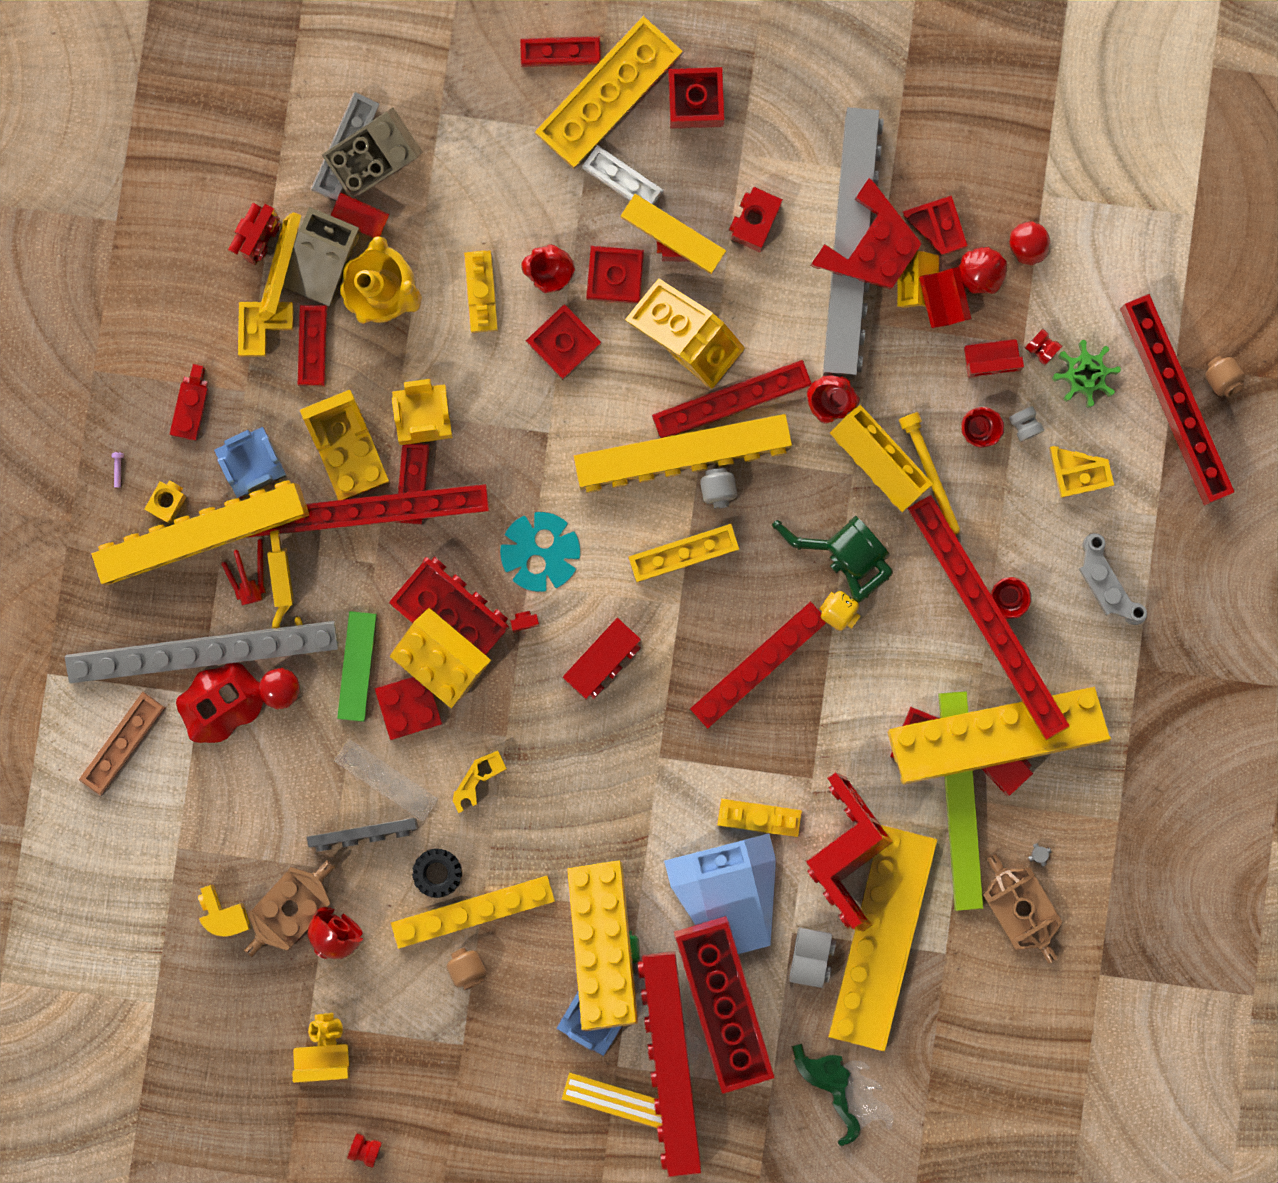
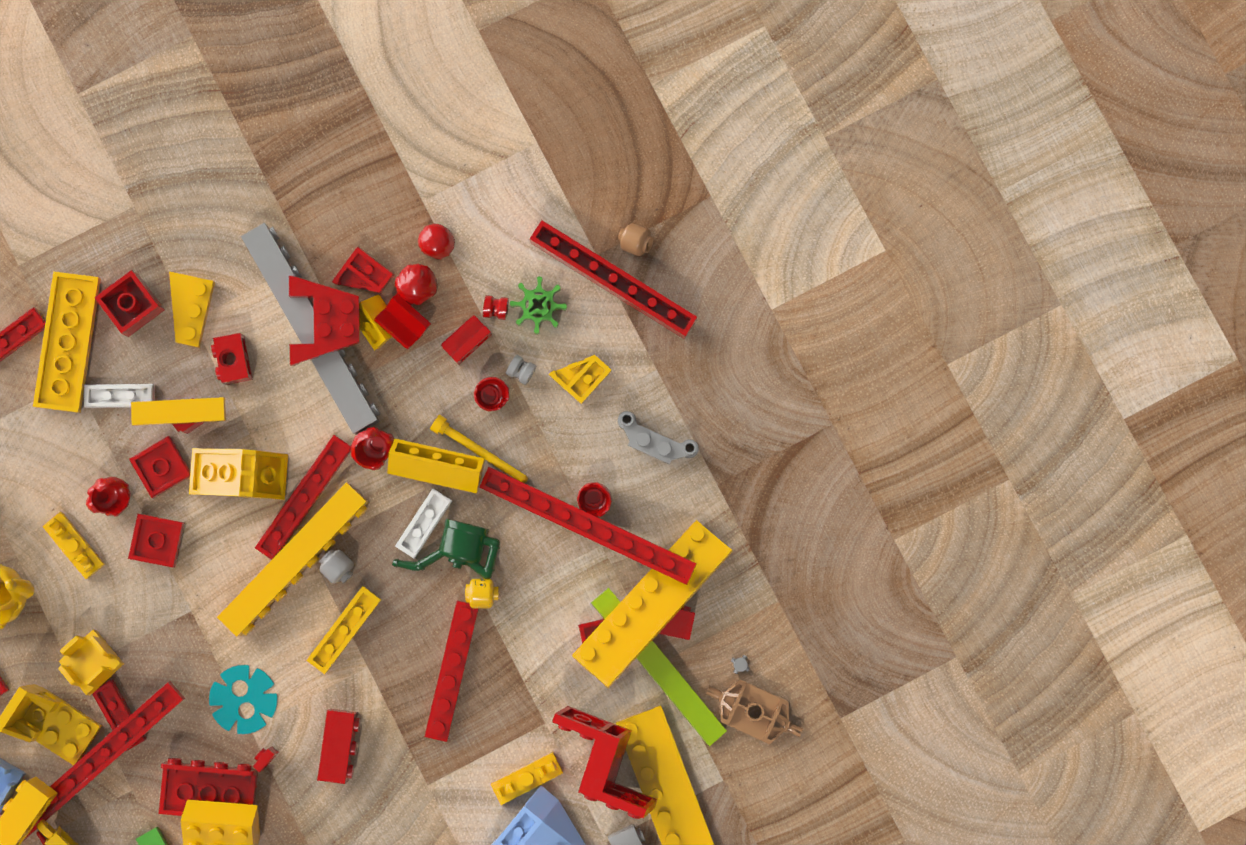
camera: 30 degrees left, 0 degrees up
none -> yellow wing [169,271,215,348]
none -> white tile [395,488,452,559]

